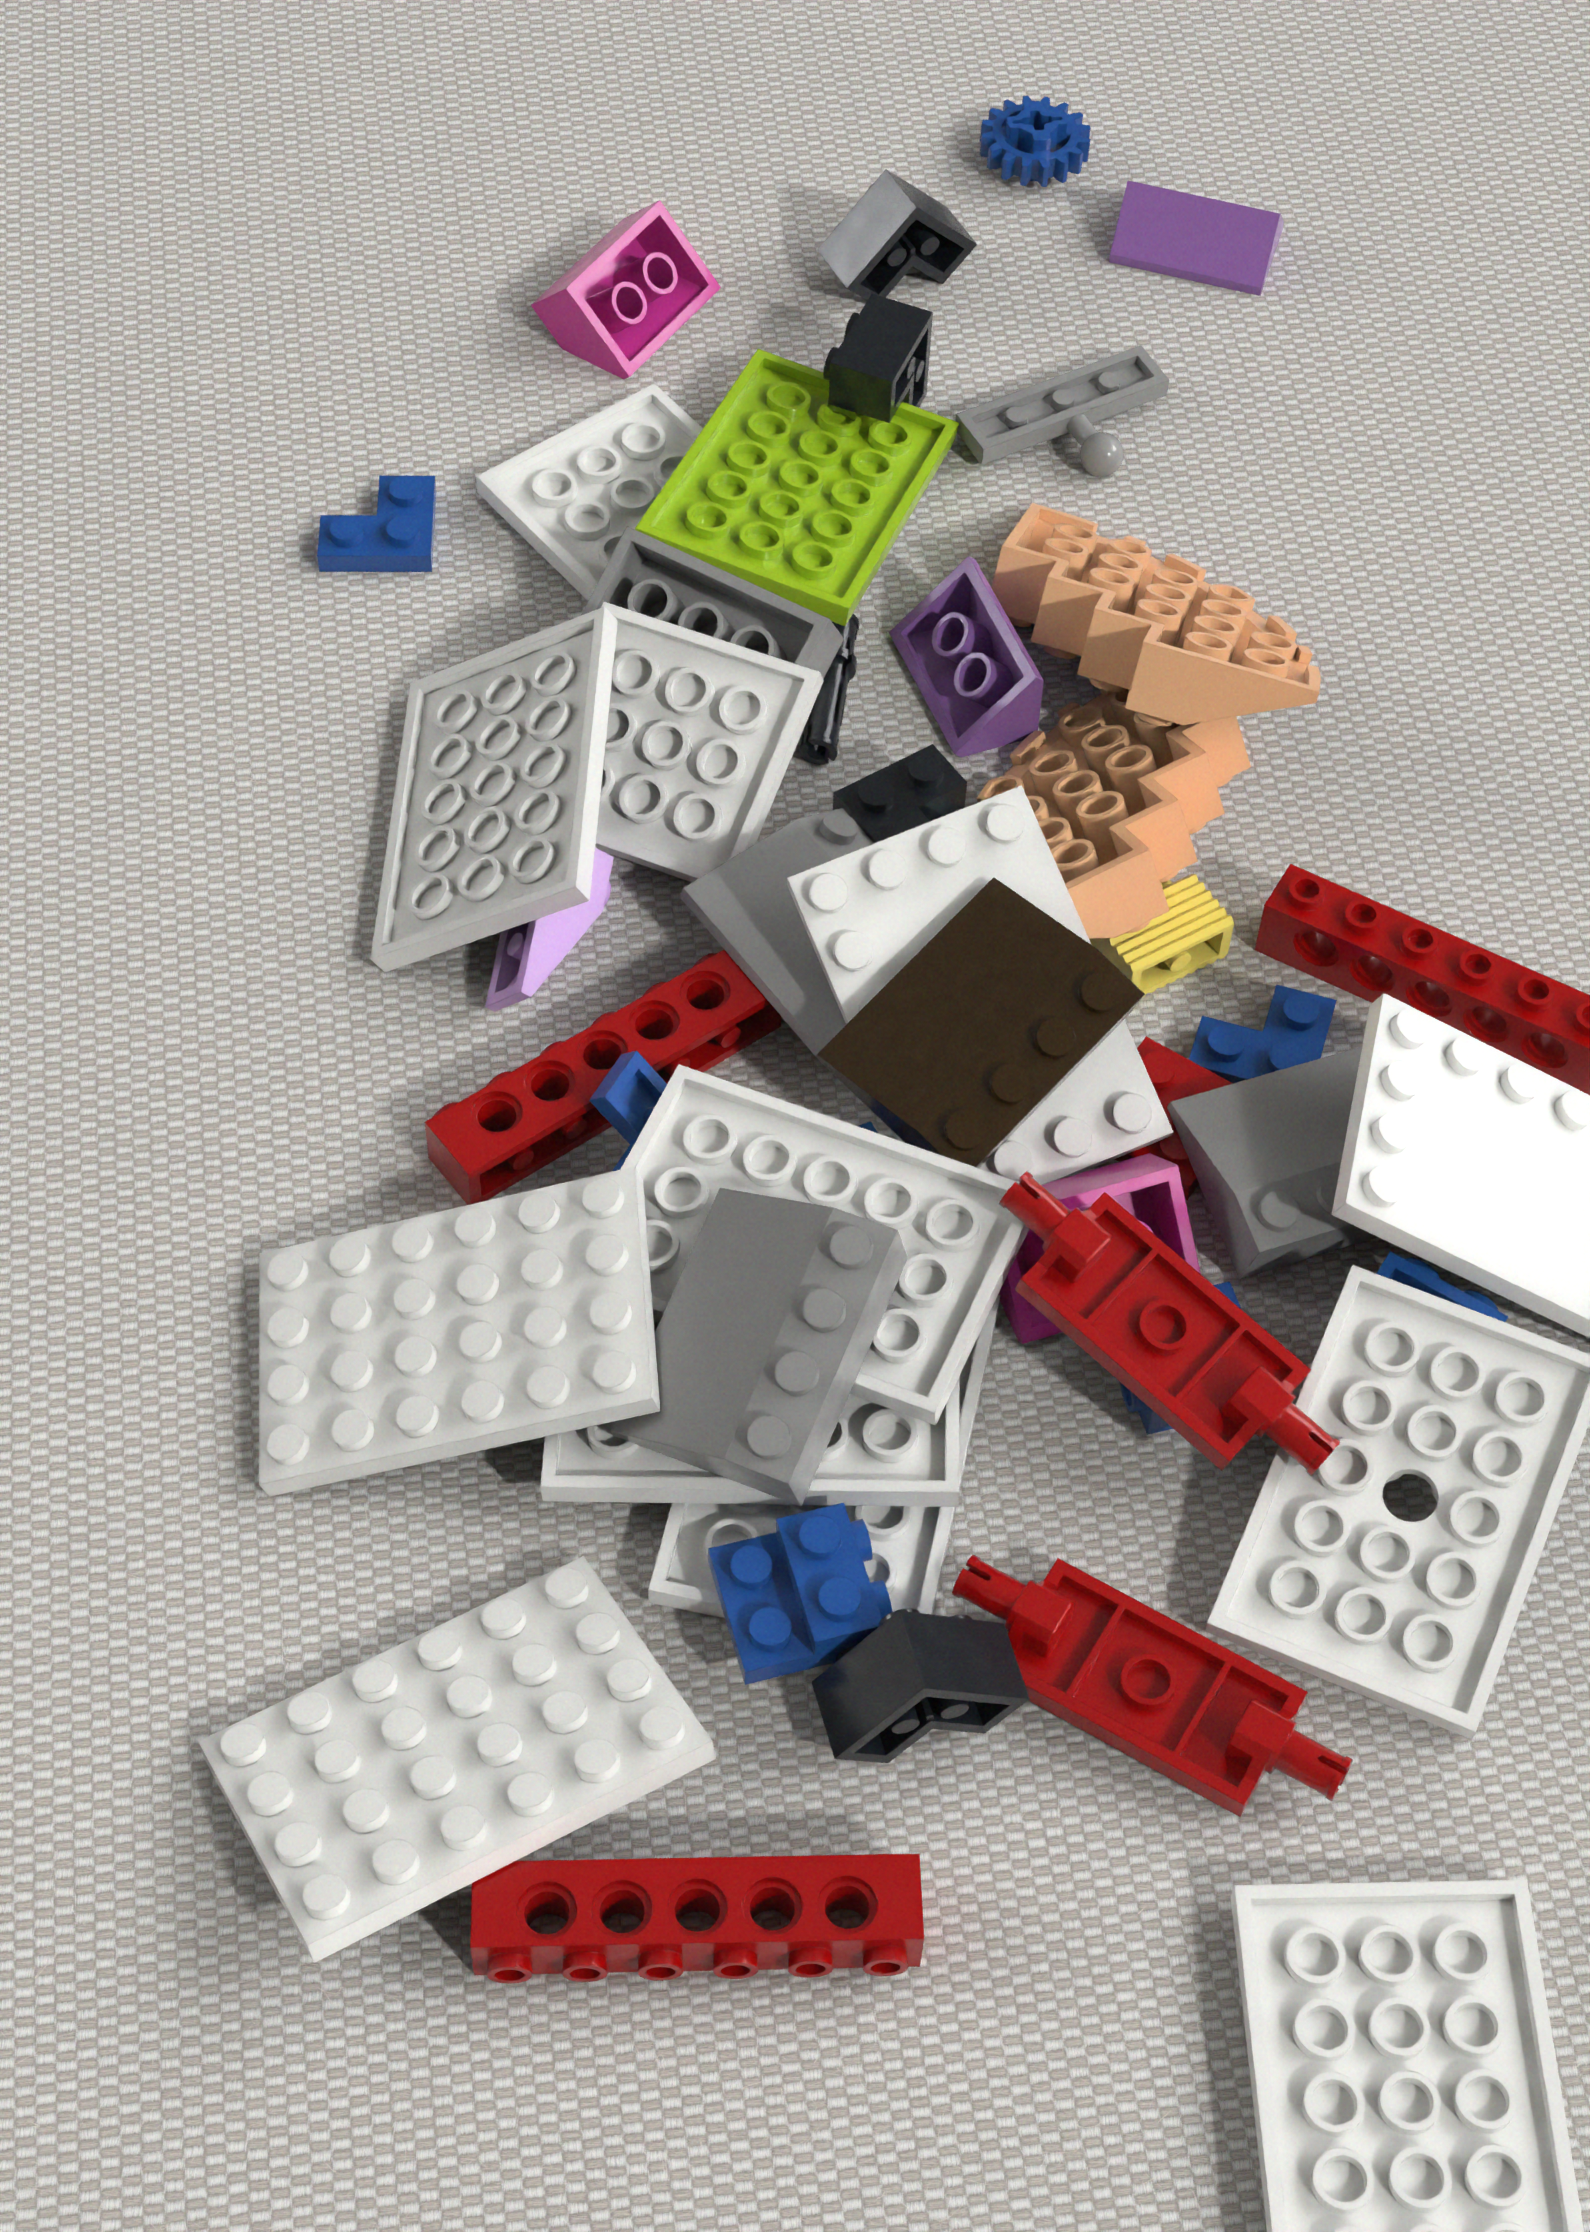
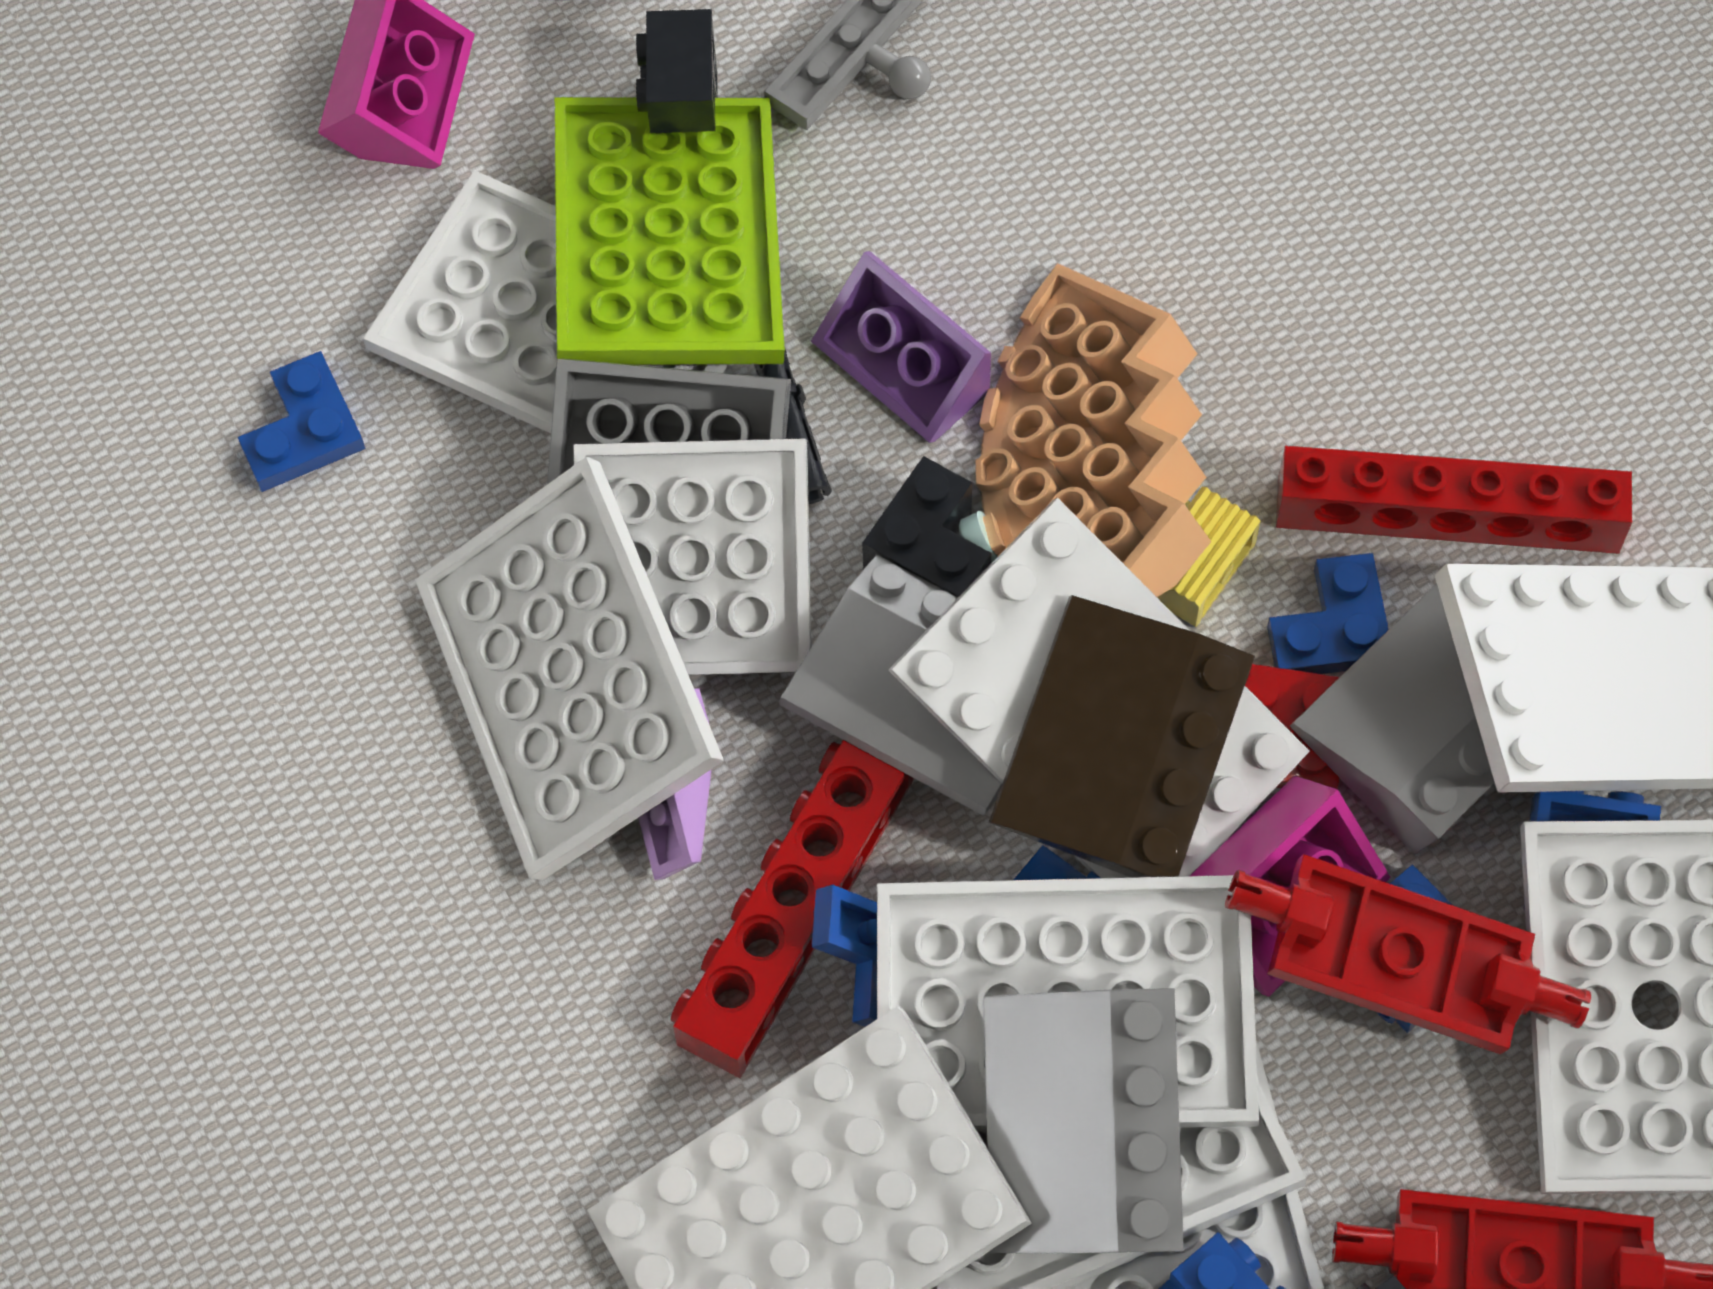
camera: 20 degrees left, 10 degrees up
light nougat brick [991,503,1321,726] -> none

